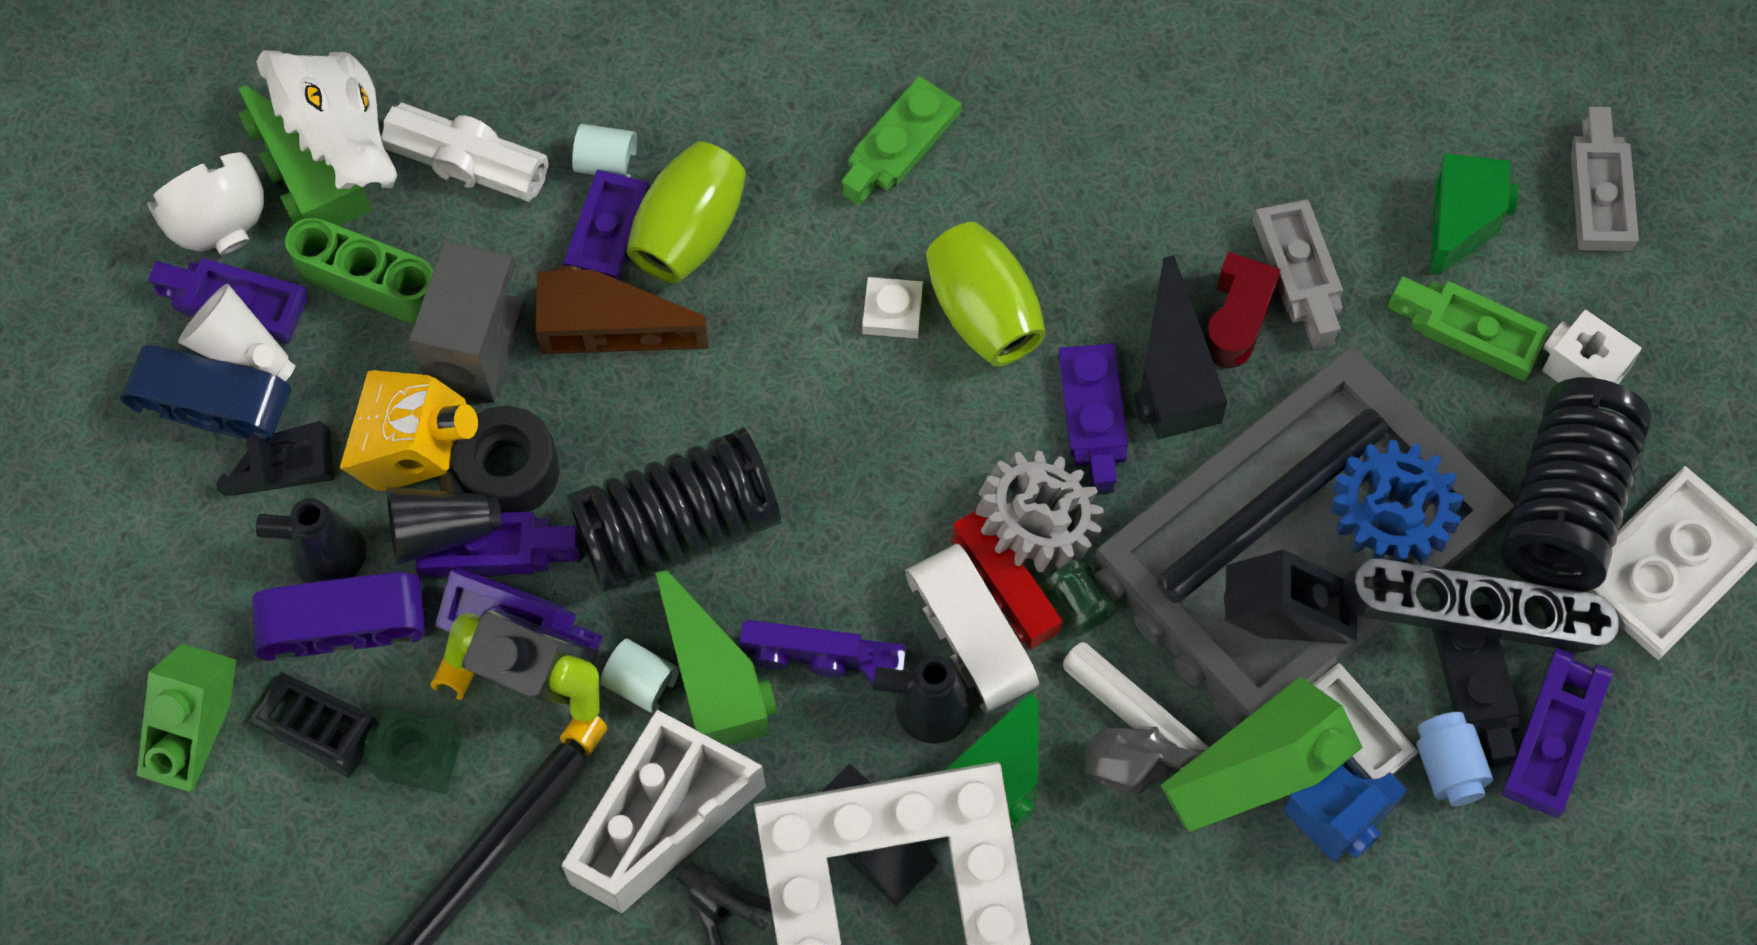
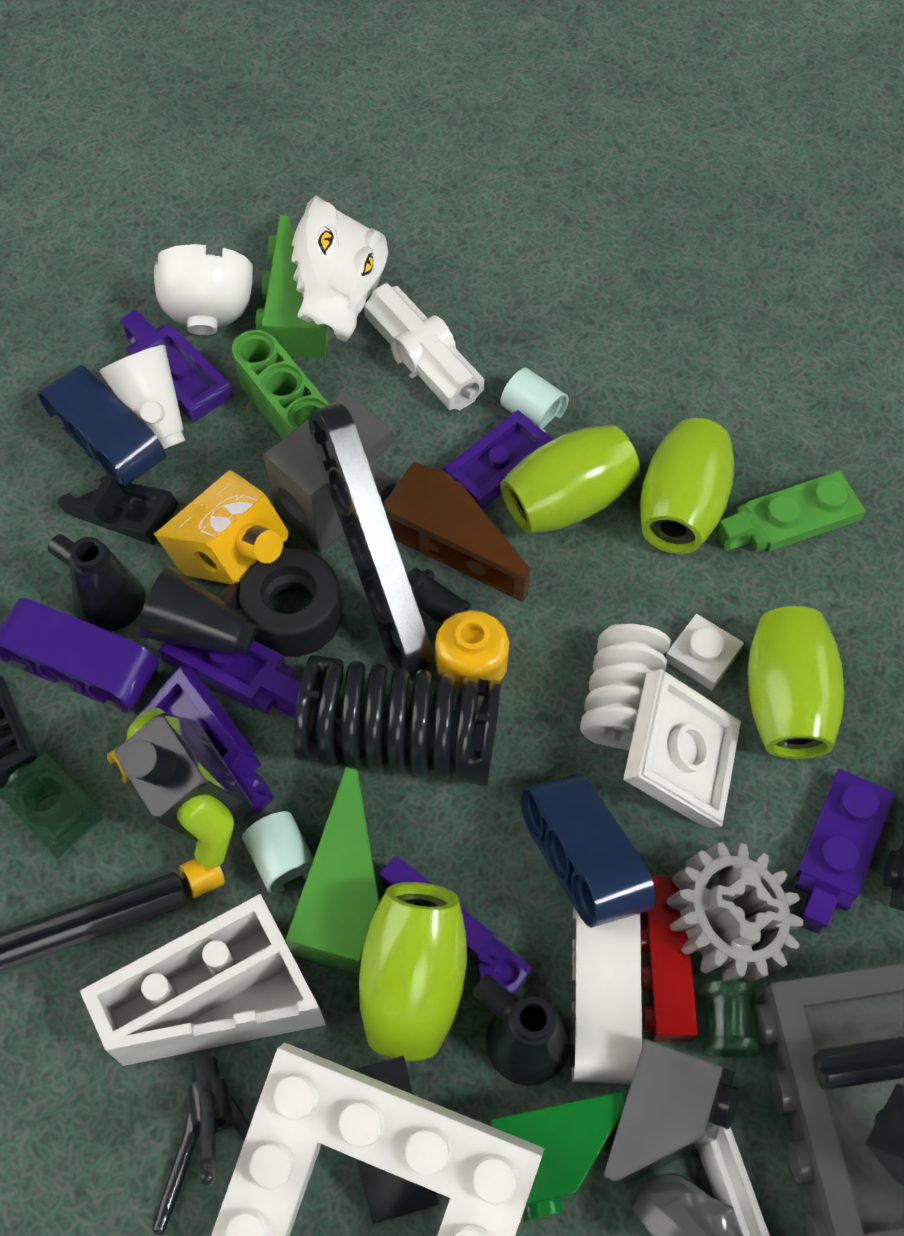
camera: 30 degrees right, 5 degrees down
none -> beam [308,404,433,674]
none -> lime piece [359,882,467,1061]
none -> black pin [407,567,471,624]
none -> yellow head [435,610,510,692]
none -> dark blue beam [520,773,655,928]
none -> white piece [580,624,671,751]
none -> slope [603,1039,740,1182]
none -> white tile [623,669,741,828]
none -> lime piece [640,418,734,554]

